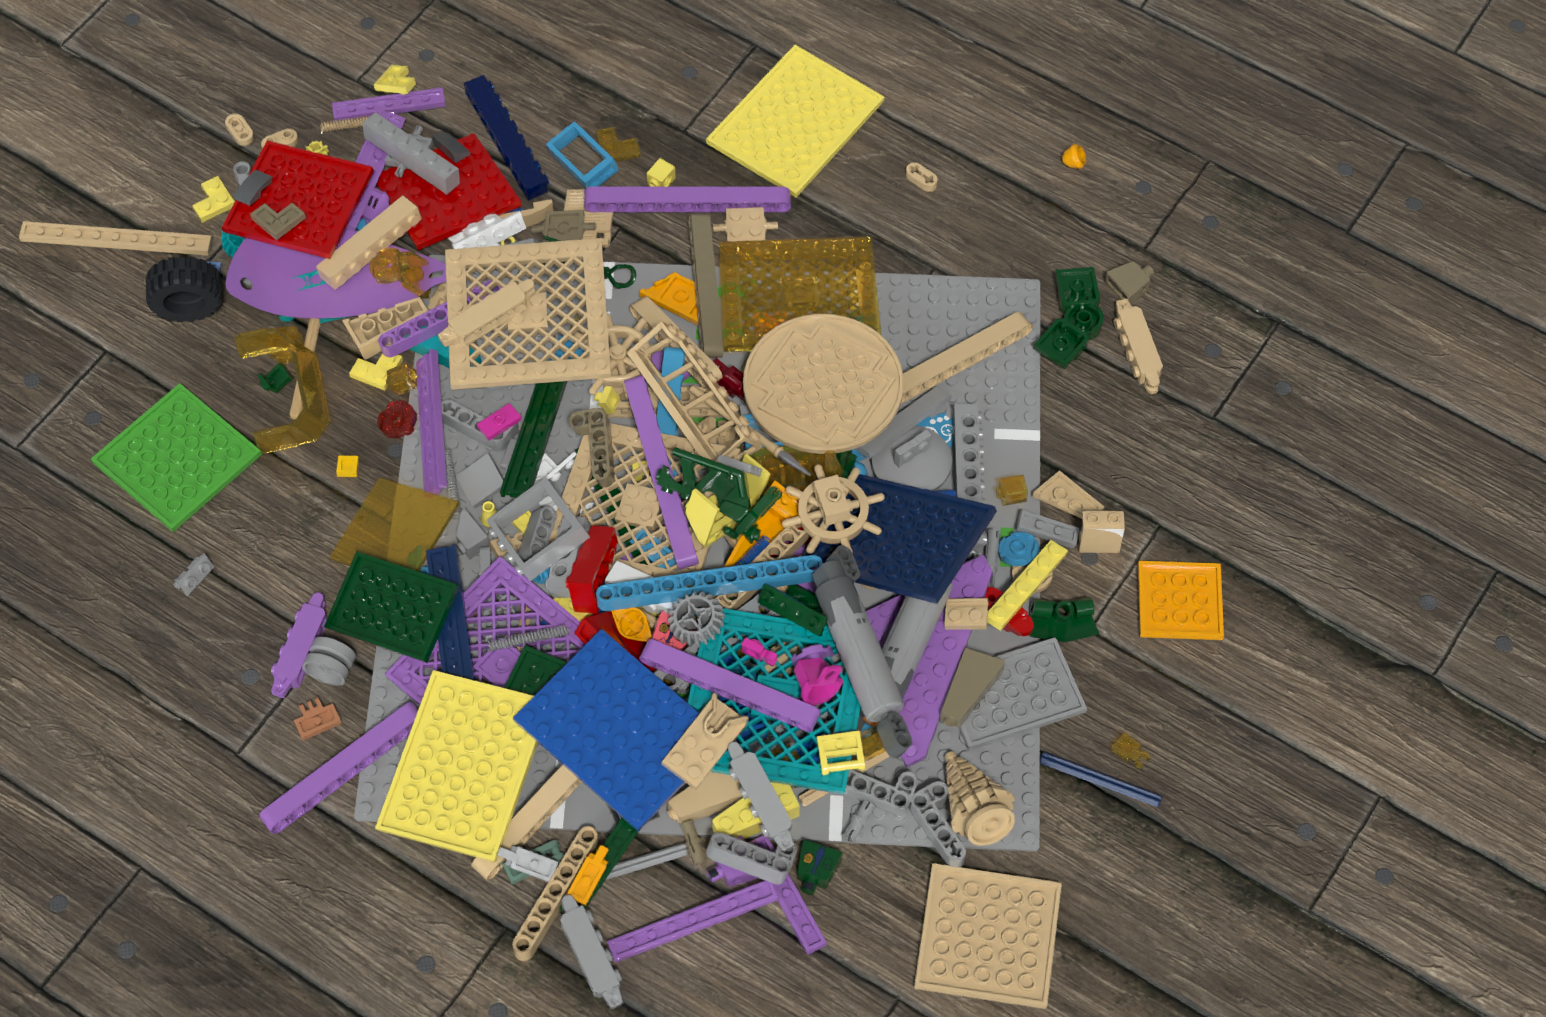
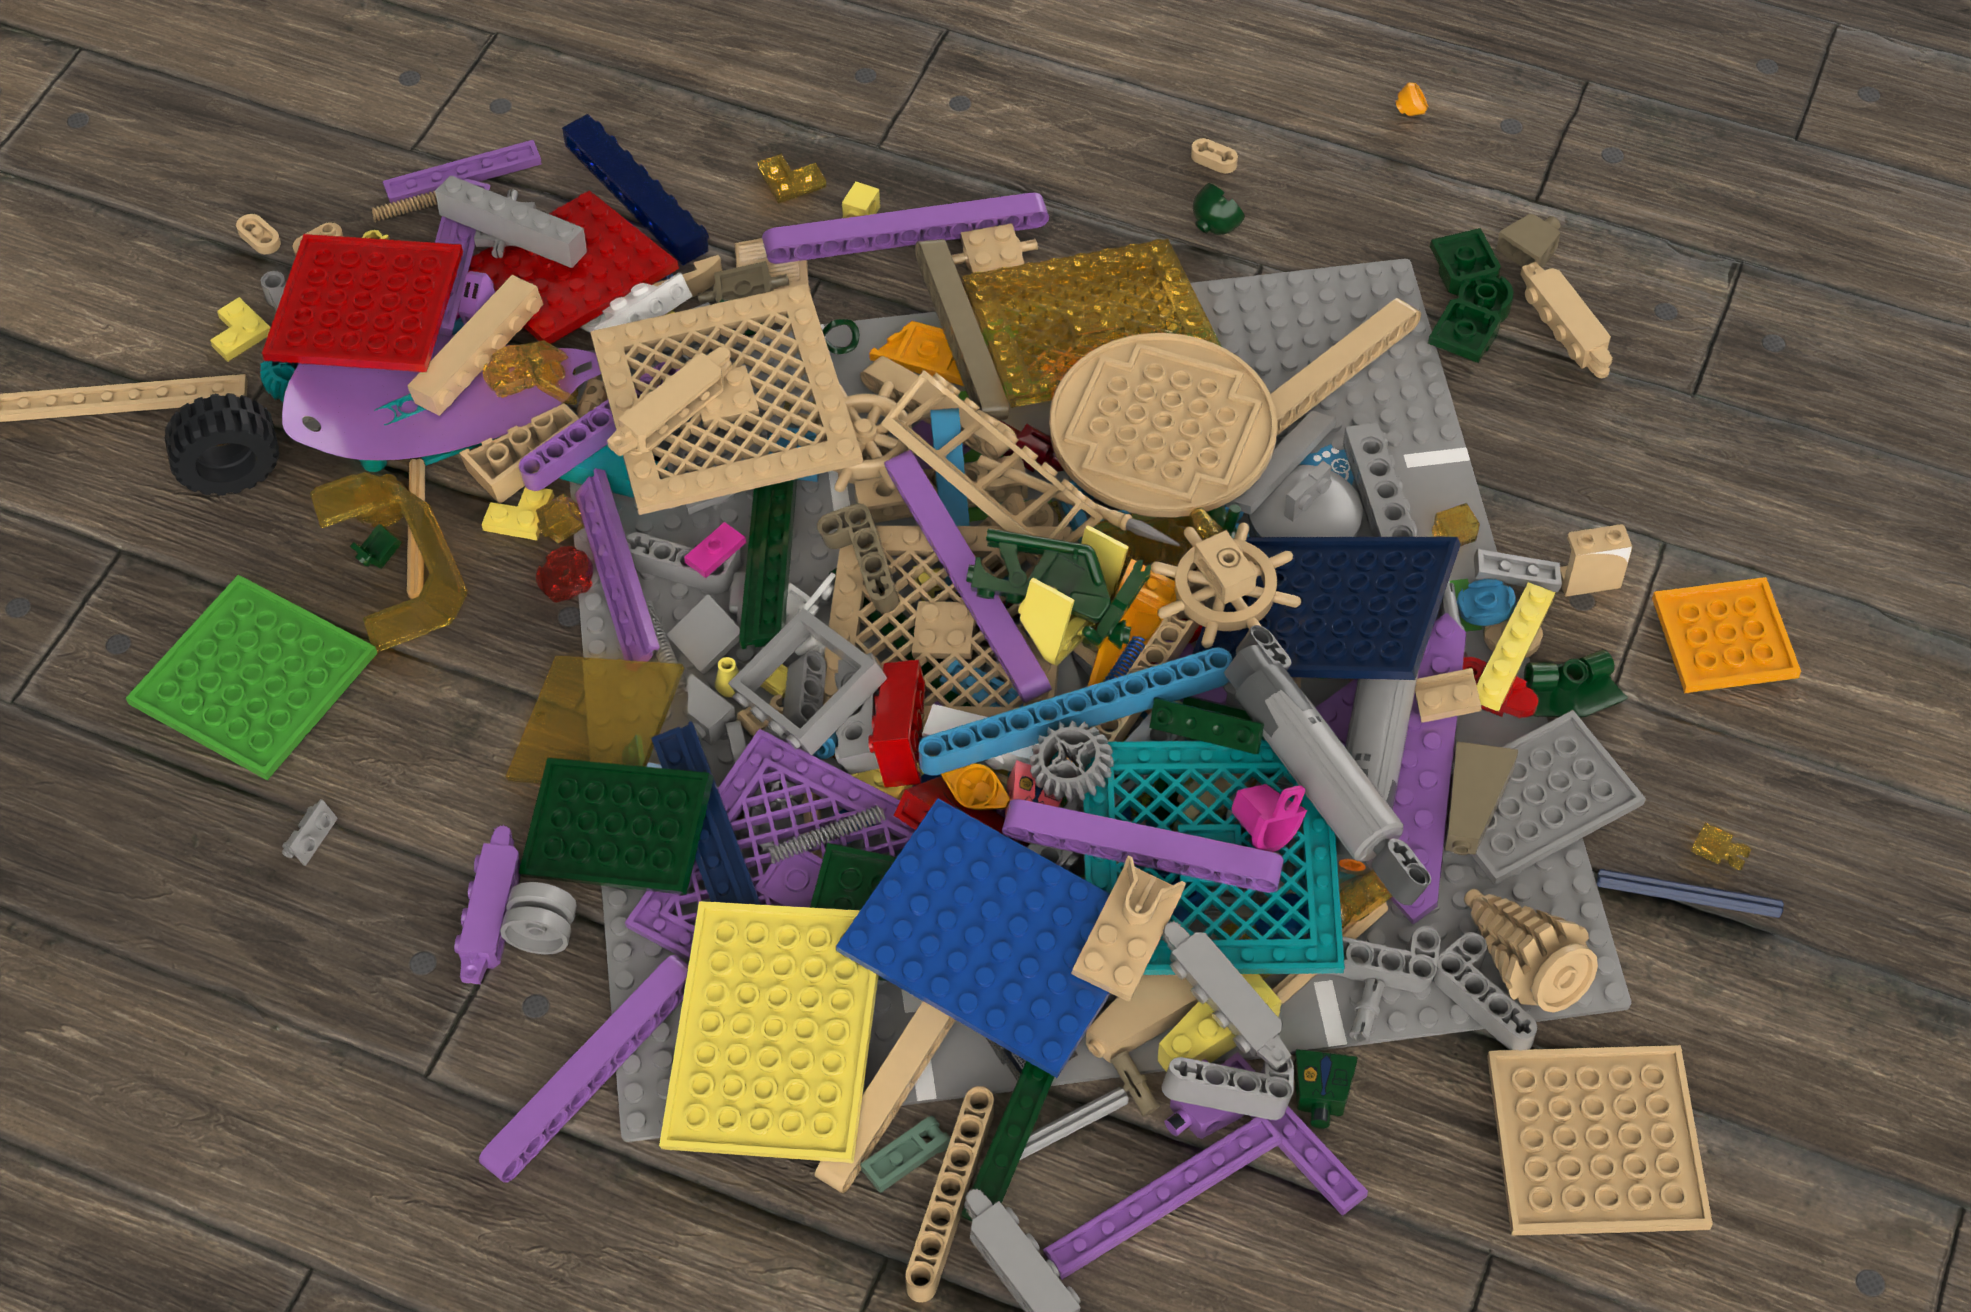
camera: 10 degrees left, 5 degrees down
dark grey slope [233,170,272,206] -> none
dark tan plate [250,203,306,240] -> none
nougat hinge [294,697,342,741] -> none
yellow tile [336,455,359,477] -> none
light yellow plate [374,65,416,94] -> none
dark grey slope [432,133,470,163] -> none
hinge [497,846,558,882] -> none
dark azure window [546,121,619,189] -> none
light orange hinge [566,845,608,906] -> none
light yellow tile [594,386,620,414] -> none
light yellow plate [706,45,884,198] -> none
light grey tile [717,454,762,476] -> none
dark pink plate [741,637,778,667] -> none
medium lavender plate [791,644,834,666] -> none
light yellow plate [817,731,865,775] -> none
tan wing [1032,470,1105,519] -> none
none -> dark green cylinder [1193,183,1245,235]

